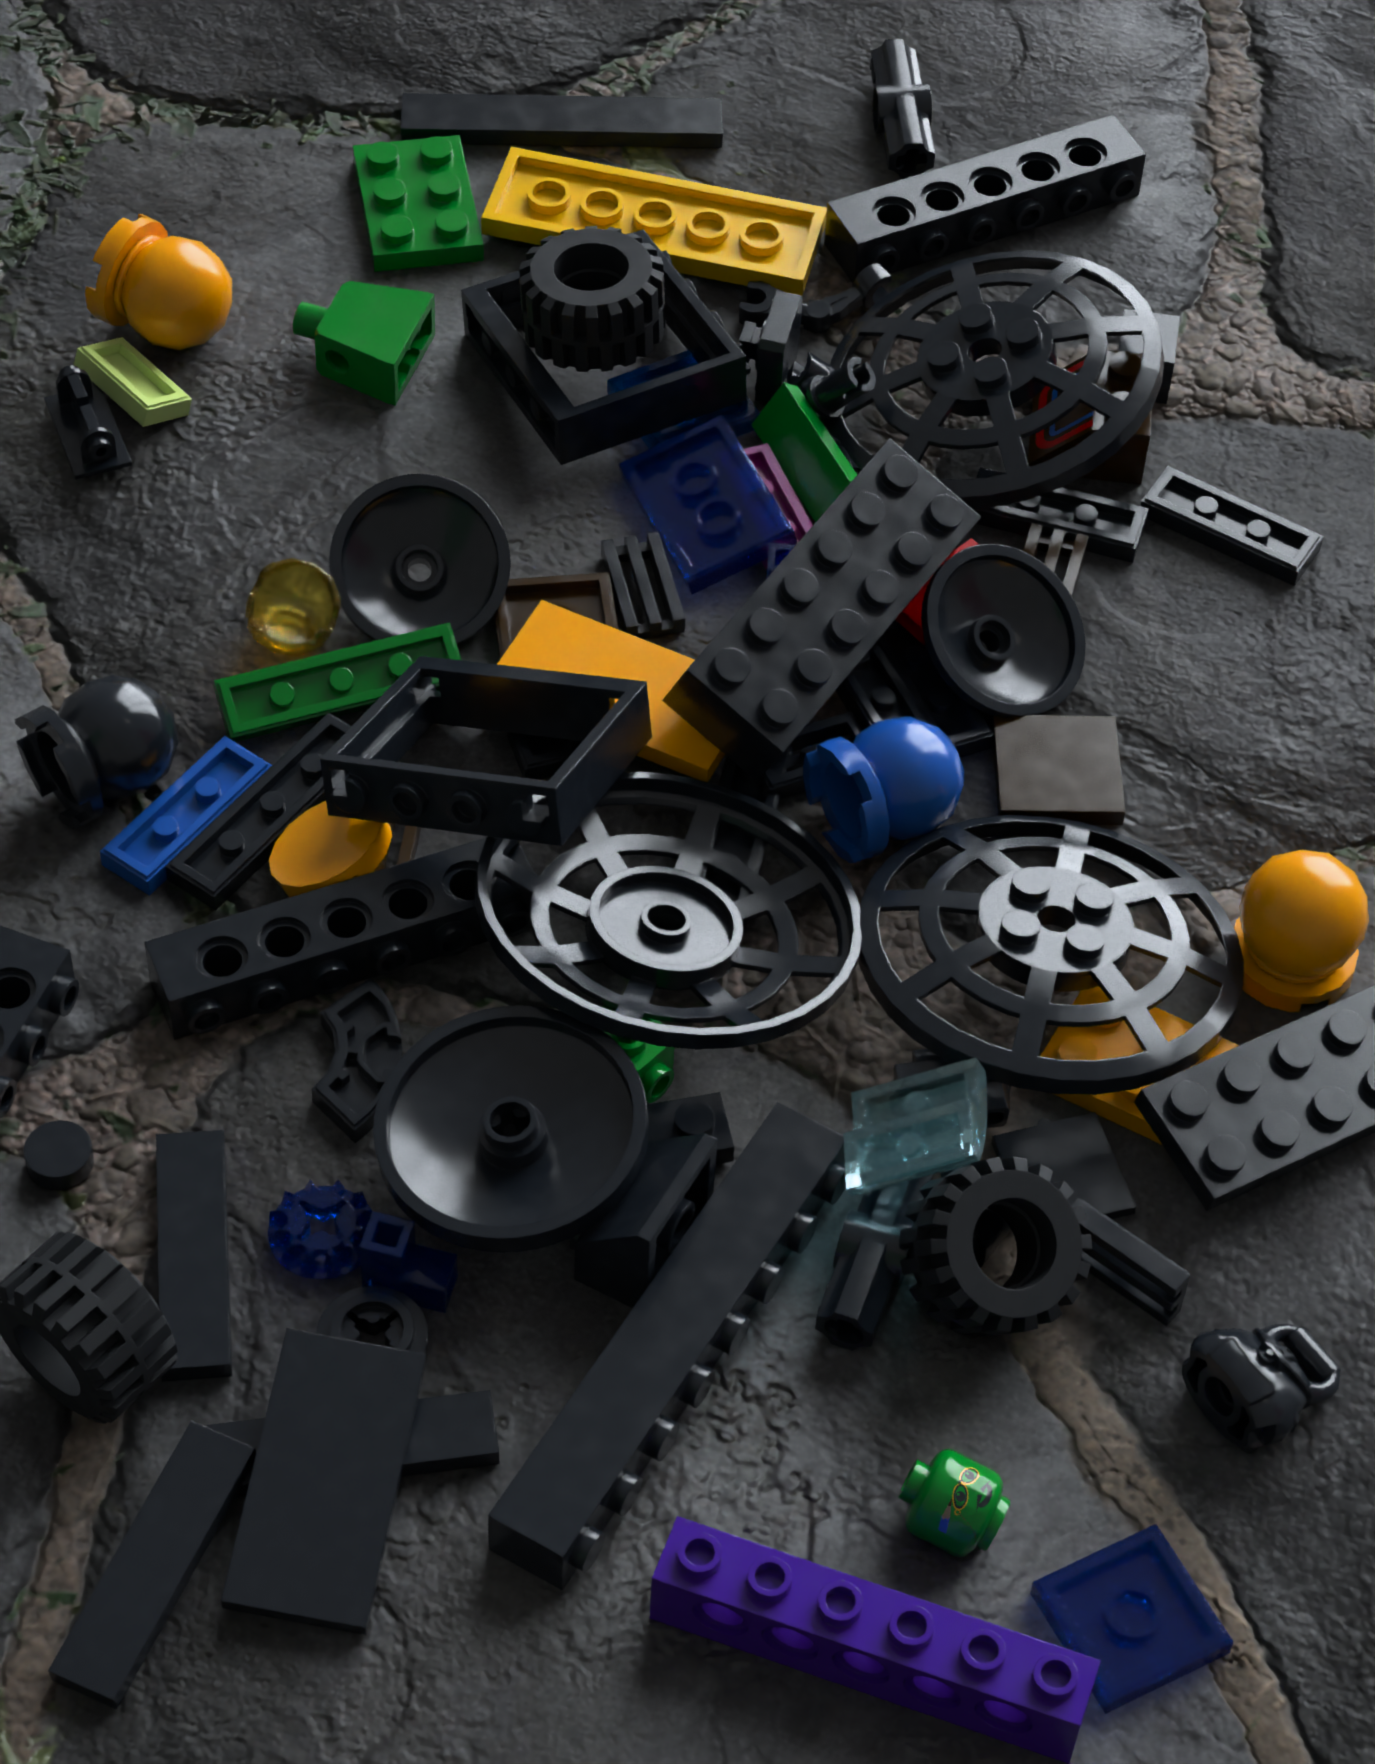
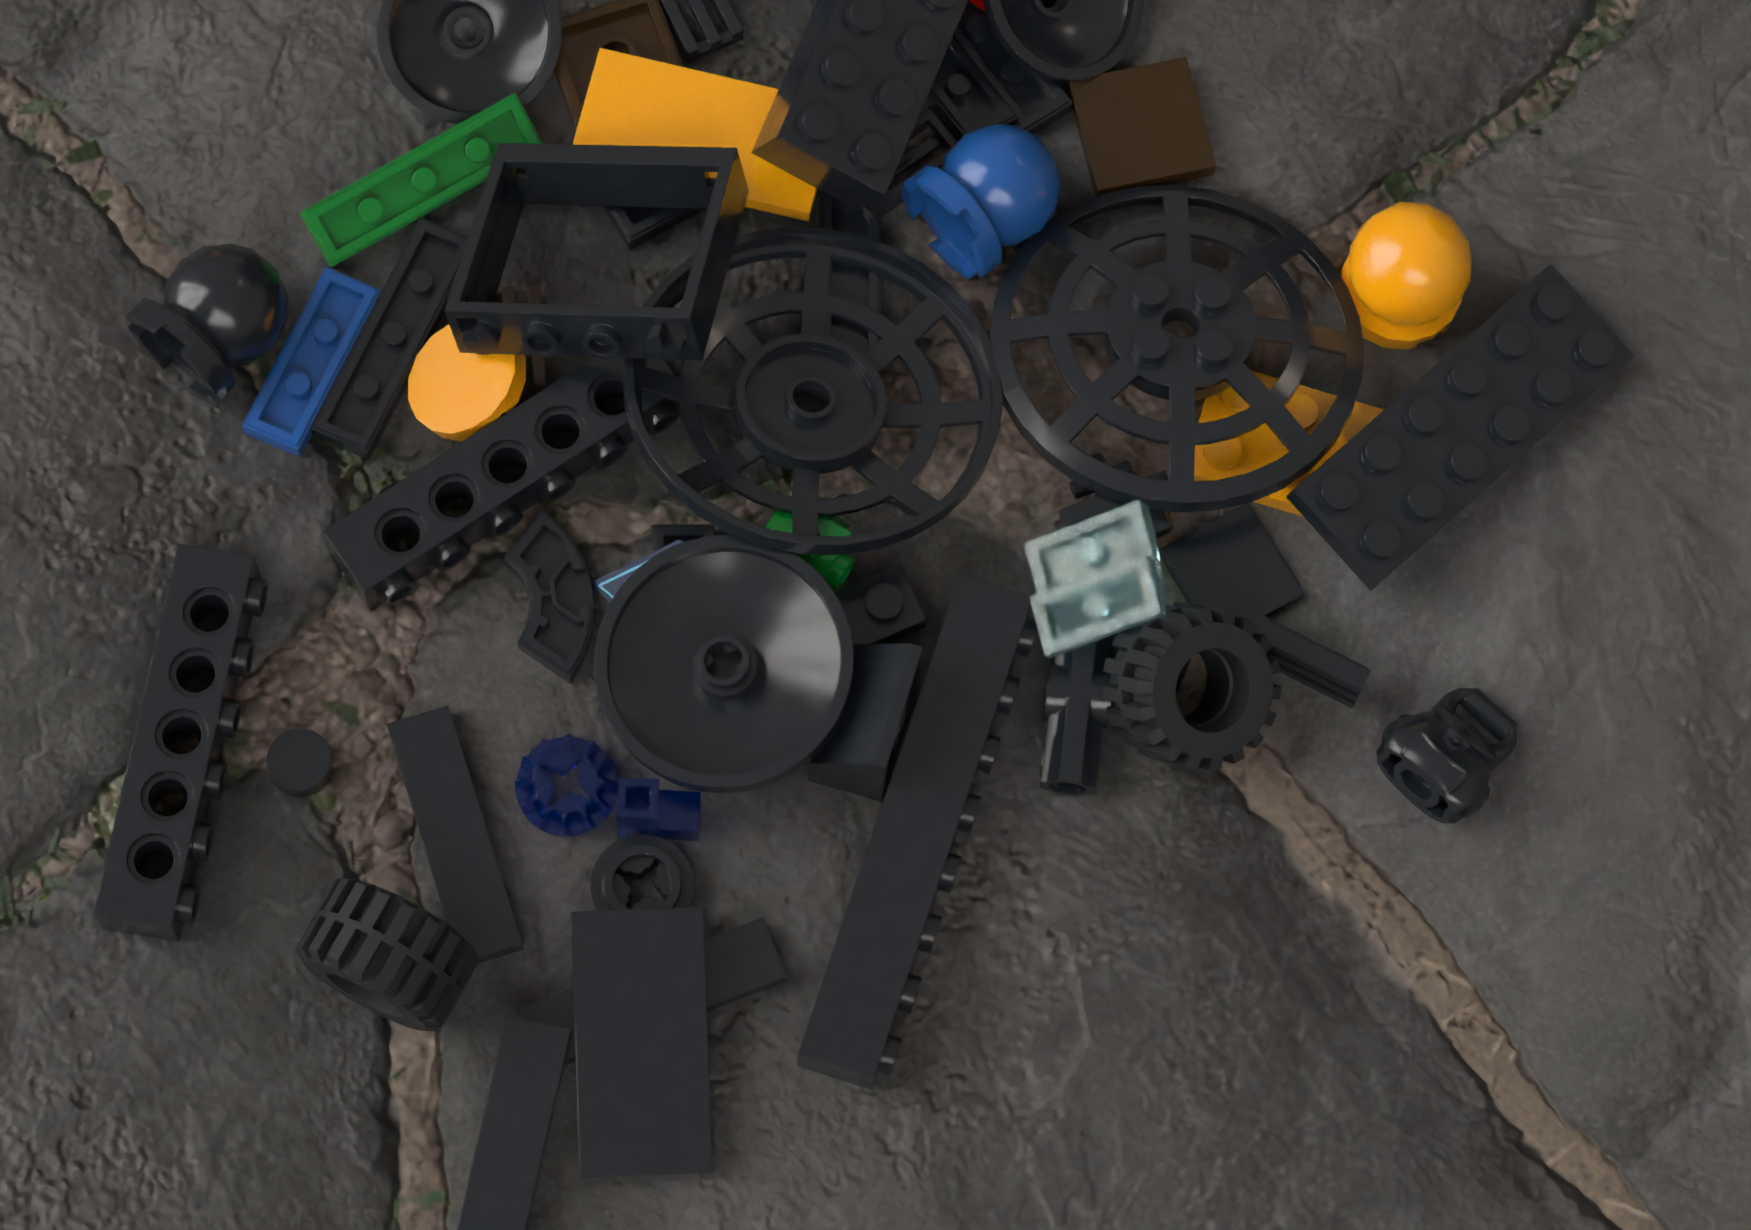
camera: 15 degrees left, 20 degrees up
clear yellow hair [244,558,341,657] -> none
dark purple brick [649,1516,1101,1764] -> none
green head [898,1449,1010,1557] -> none
clear blue tile [1030,1524,1234,1714] -> none

